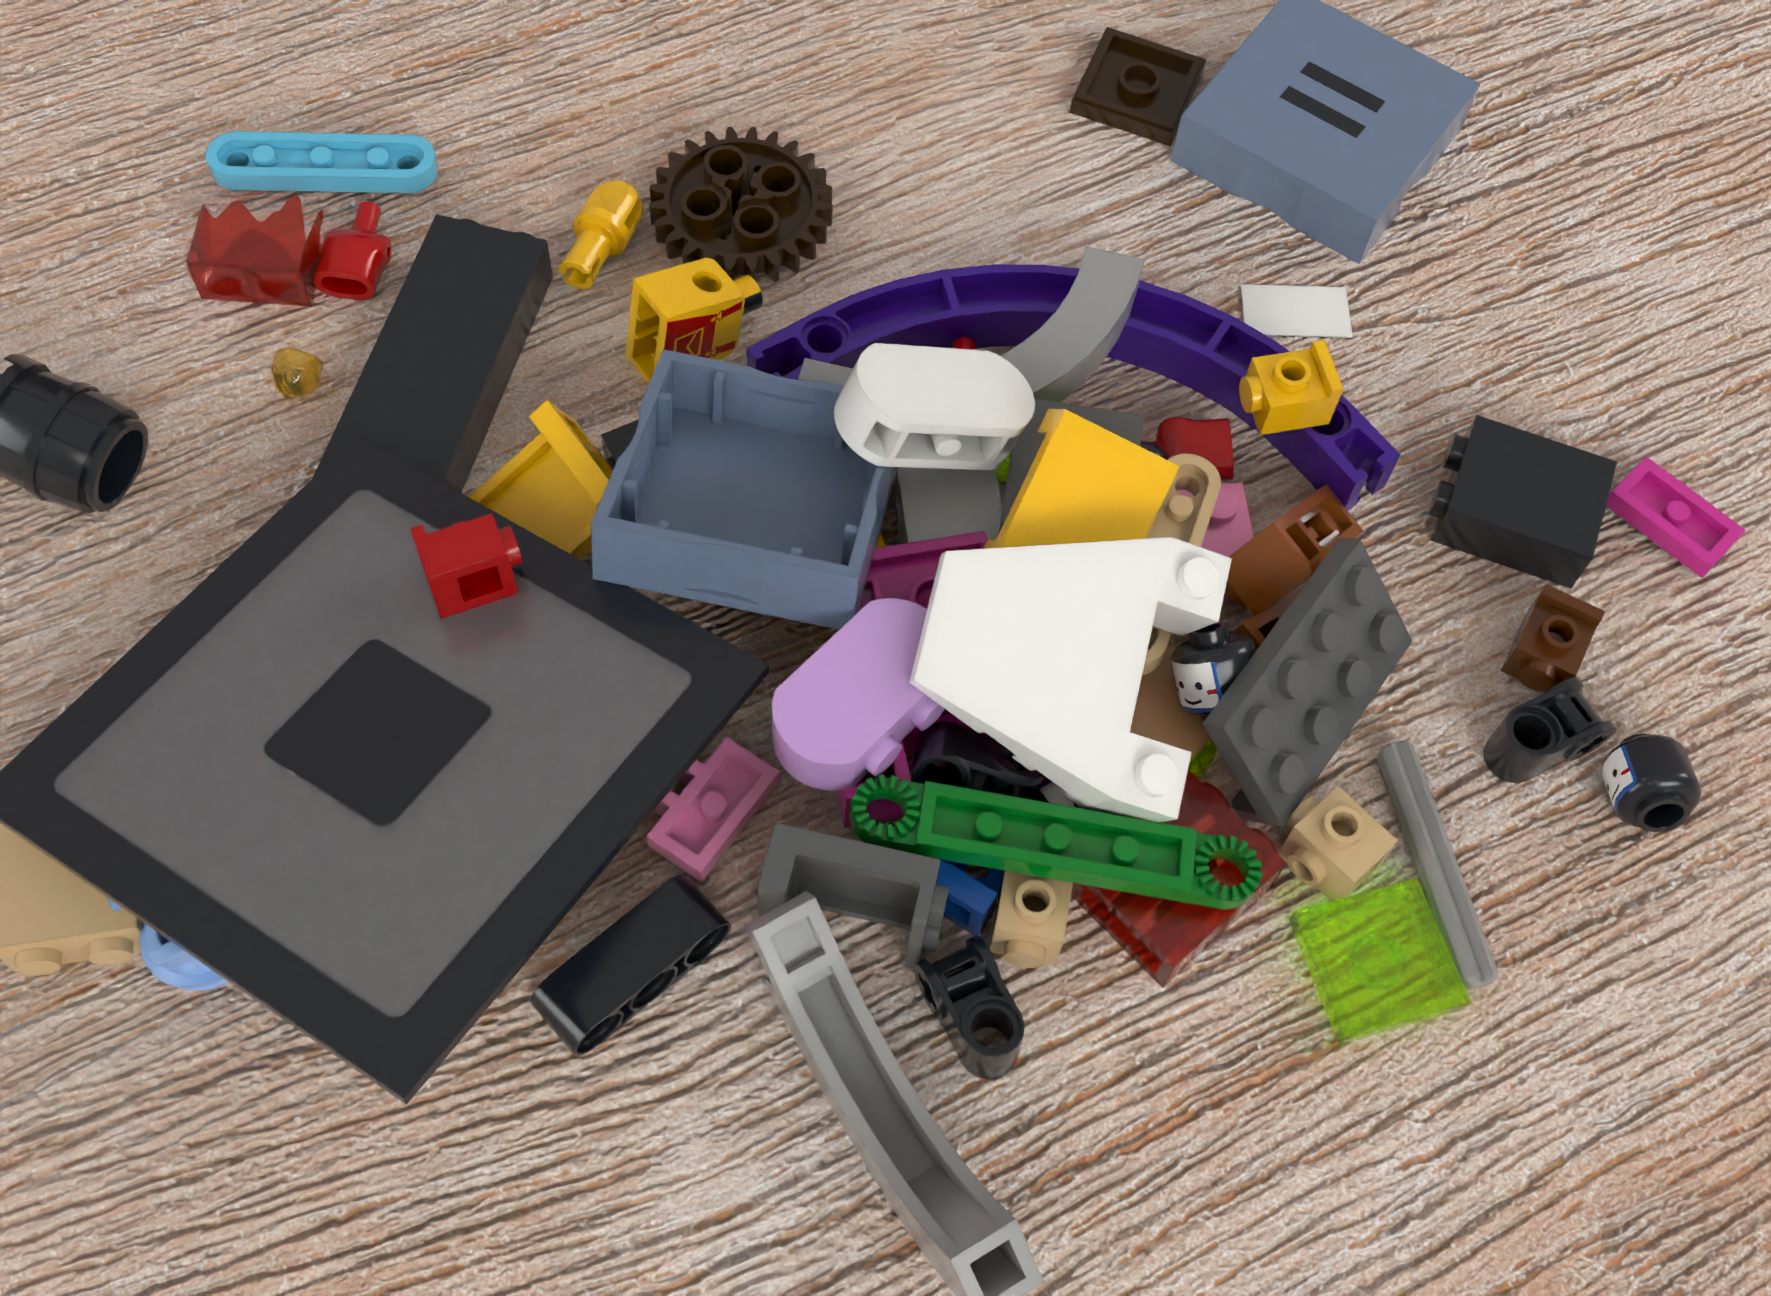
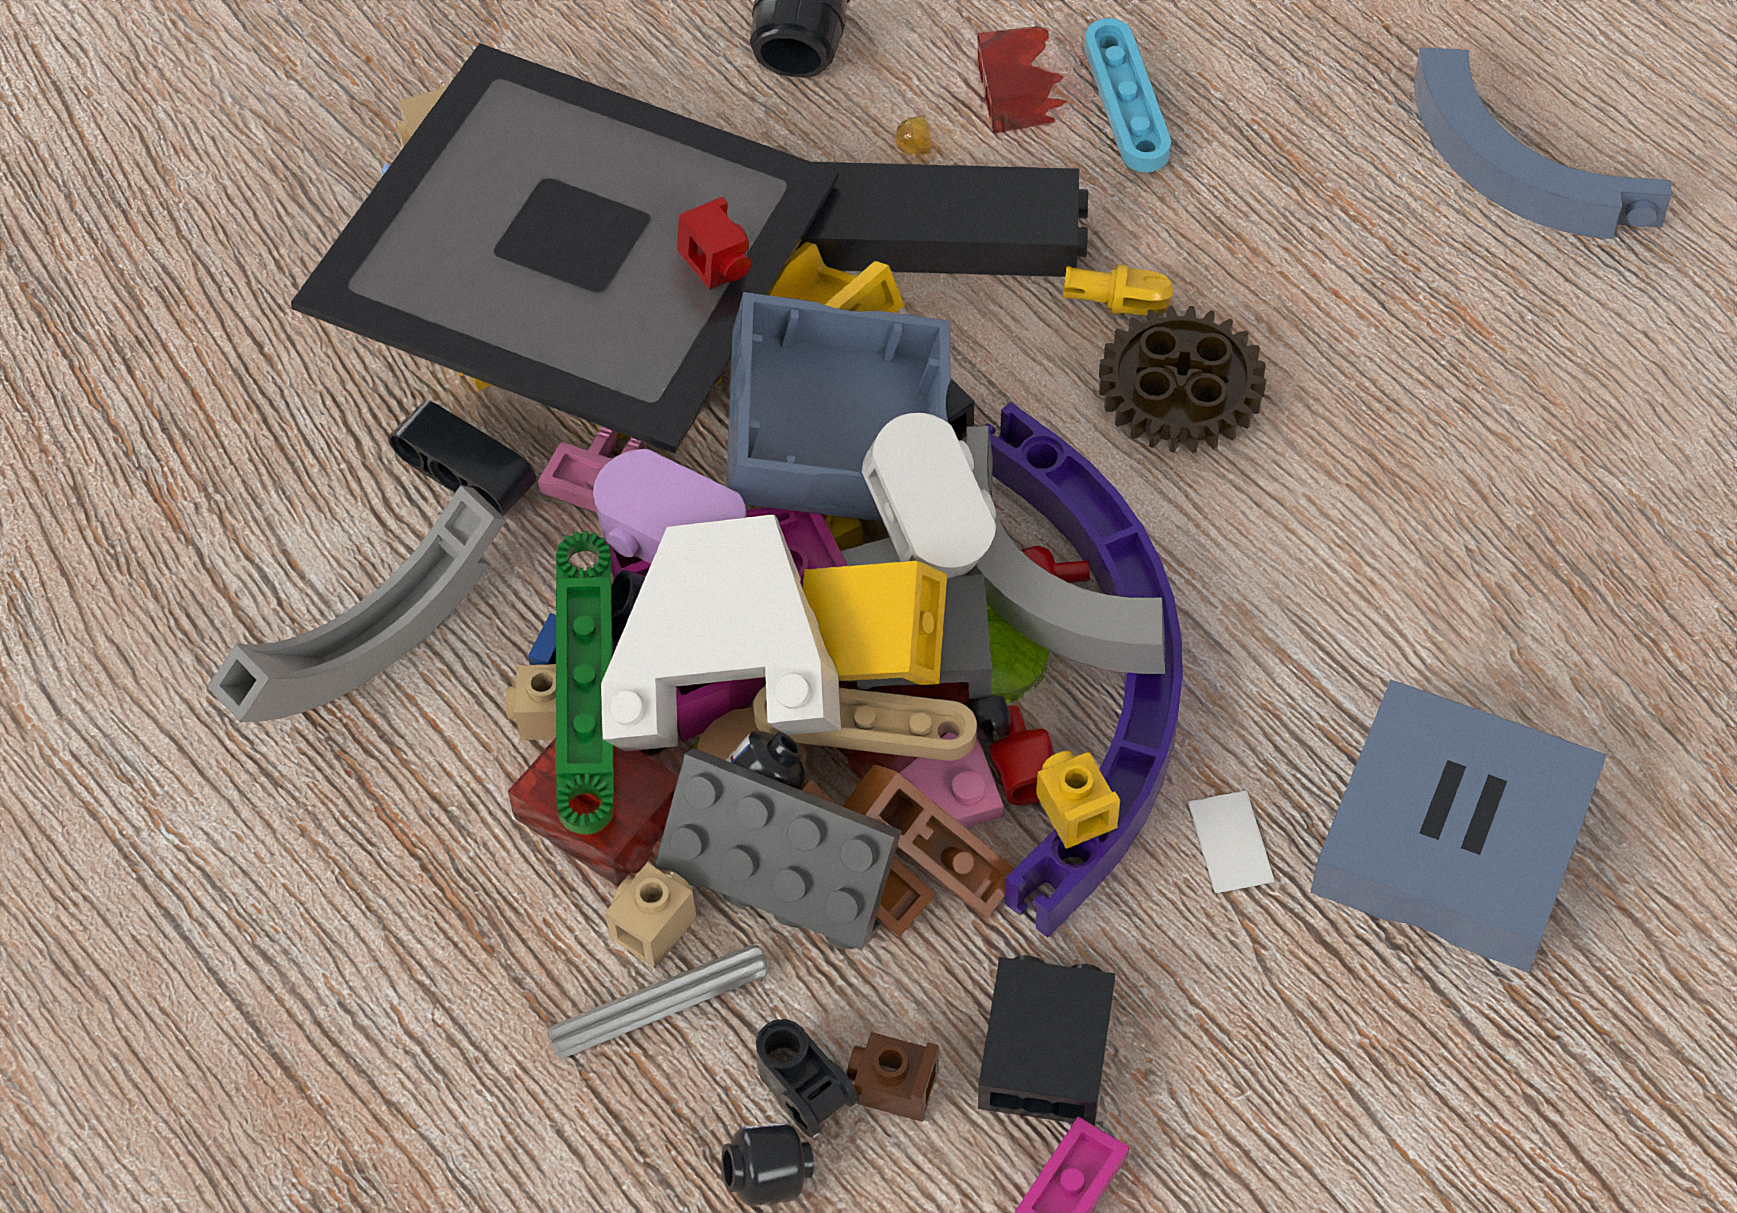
camera: 85 degrees right, 5 degrees down
red piece [314,201,392,300] -> none
yellow torso [625,258,763,384] -> none
dark grey panel [758,823,949,969] -> none
black piece [914,935,1025,1079] -> none
dark brown tile [1069,27,1207,146] -> none
clear neon green tile [1289,878,1471,1045] -> none

